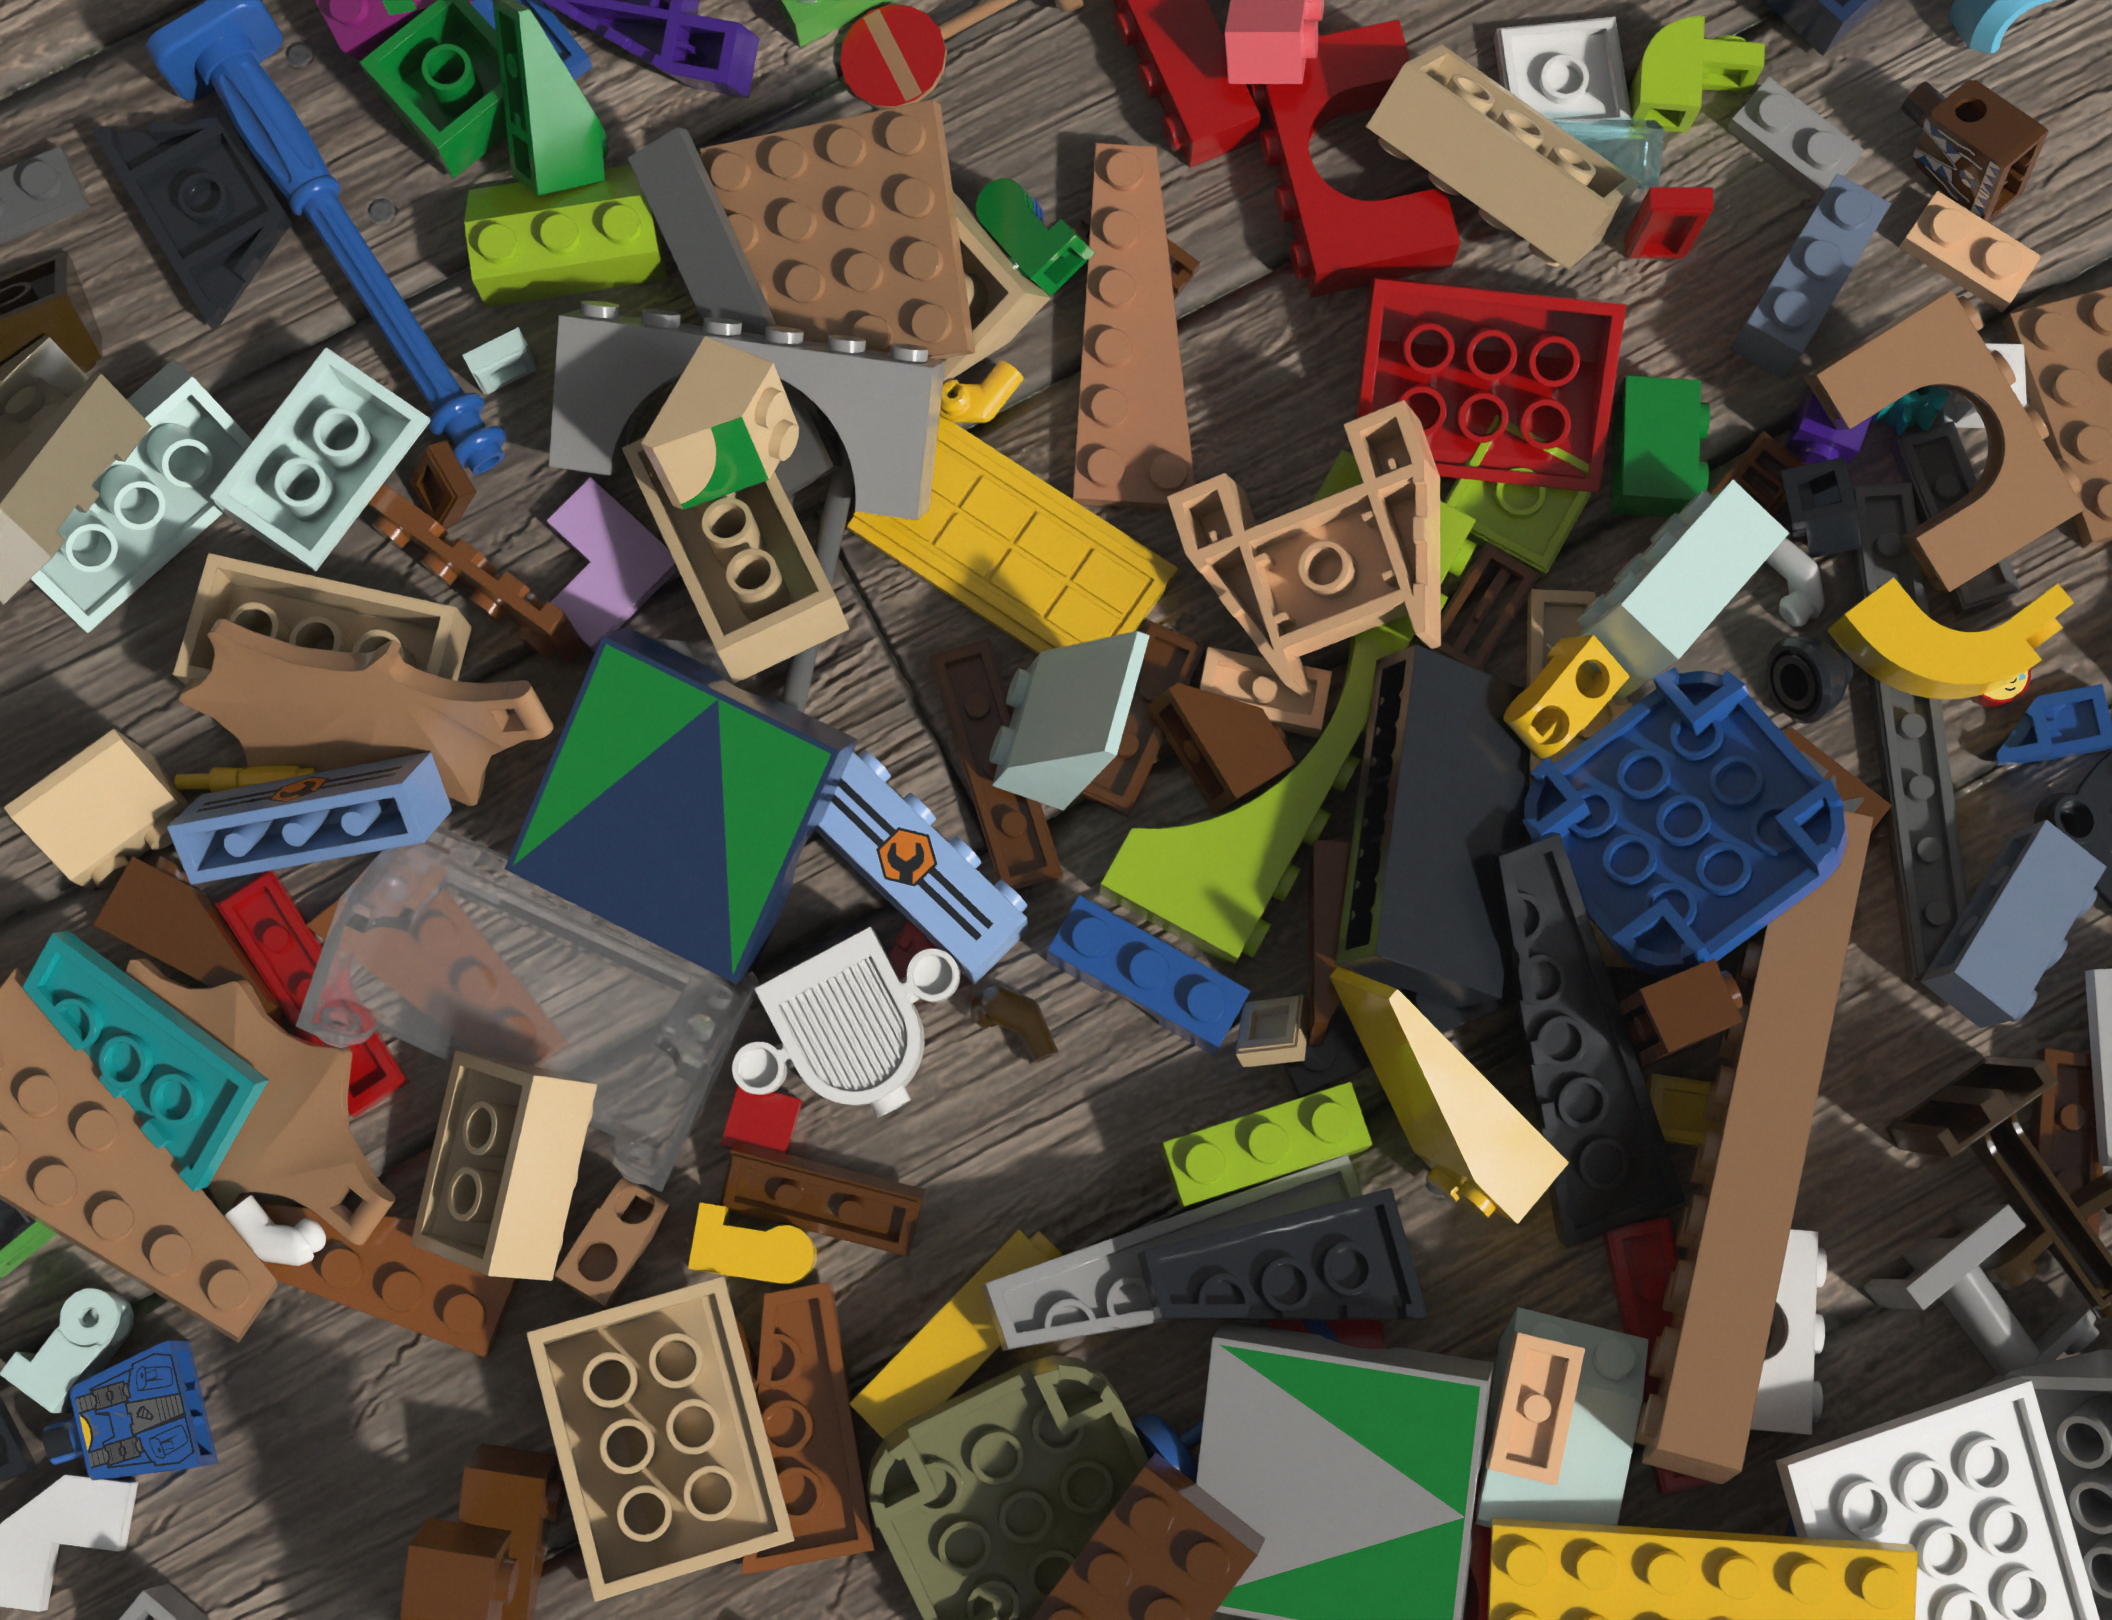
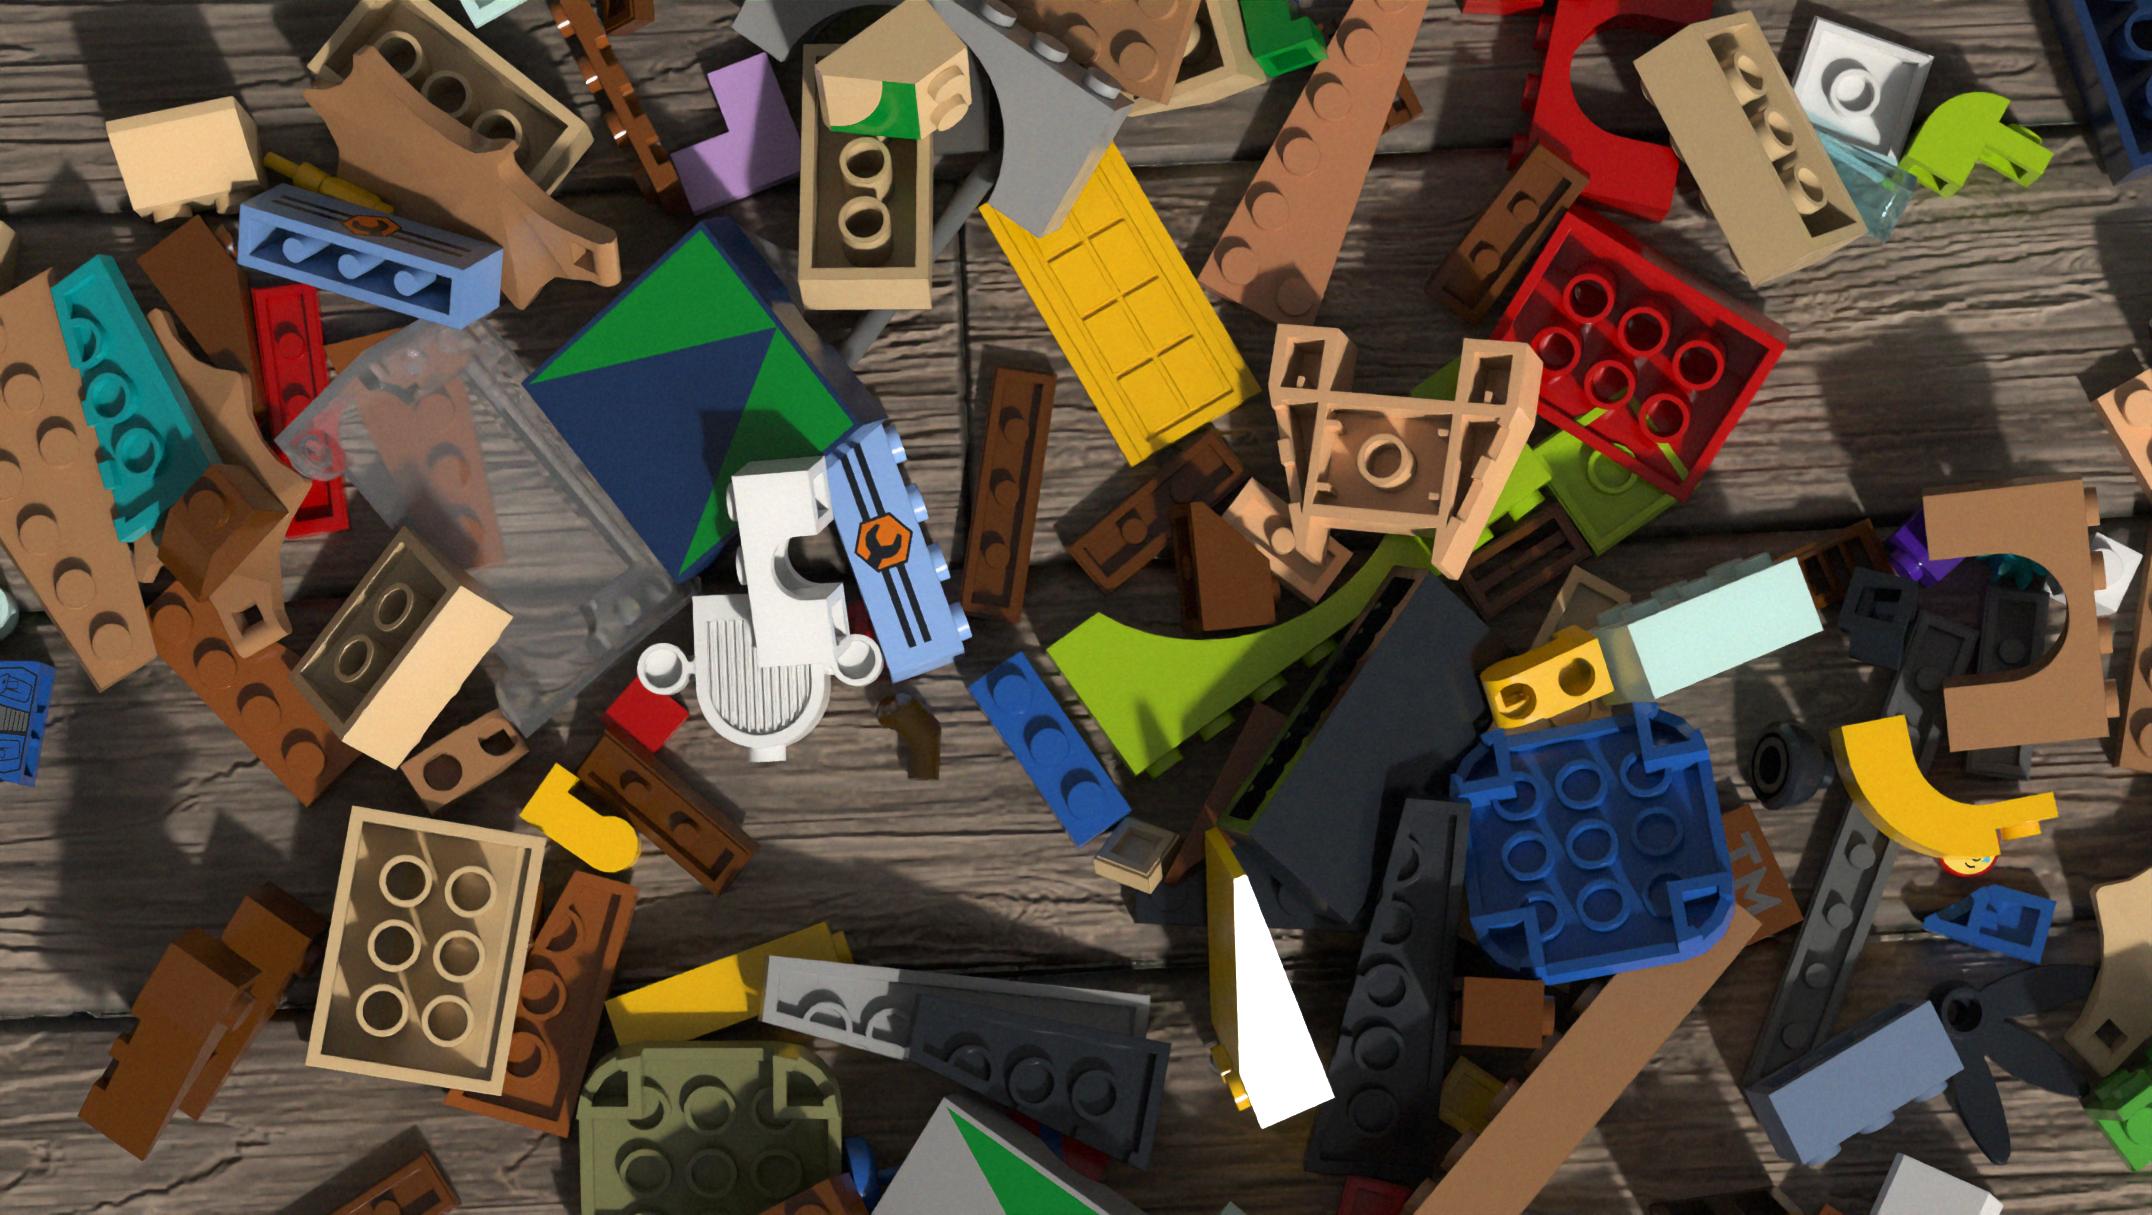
camera: 20 degrees right, 5 degrees up
white arm [224,1195,326,1266] -> none
yellow arm [940,360,1024,423] -> none
light aqua slope [989,631,1150,810] -> none
lime brick [1160,1082,1373,1210] -> none
green brick [1610,375,1710,518] -> none
red tile [1624,187,1714,259] -> none
light grey plate [1726,76,1865,201] -> none
sand blue brick [1730,173,1892,379] -> none
white arm [1765,537,1825,627] -> none
none -> reddish brown slope [157,463,289,603]
none -> white arch [726,455,852,668]
none -> reddish brown plate [1424,137,1590,327]

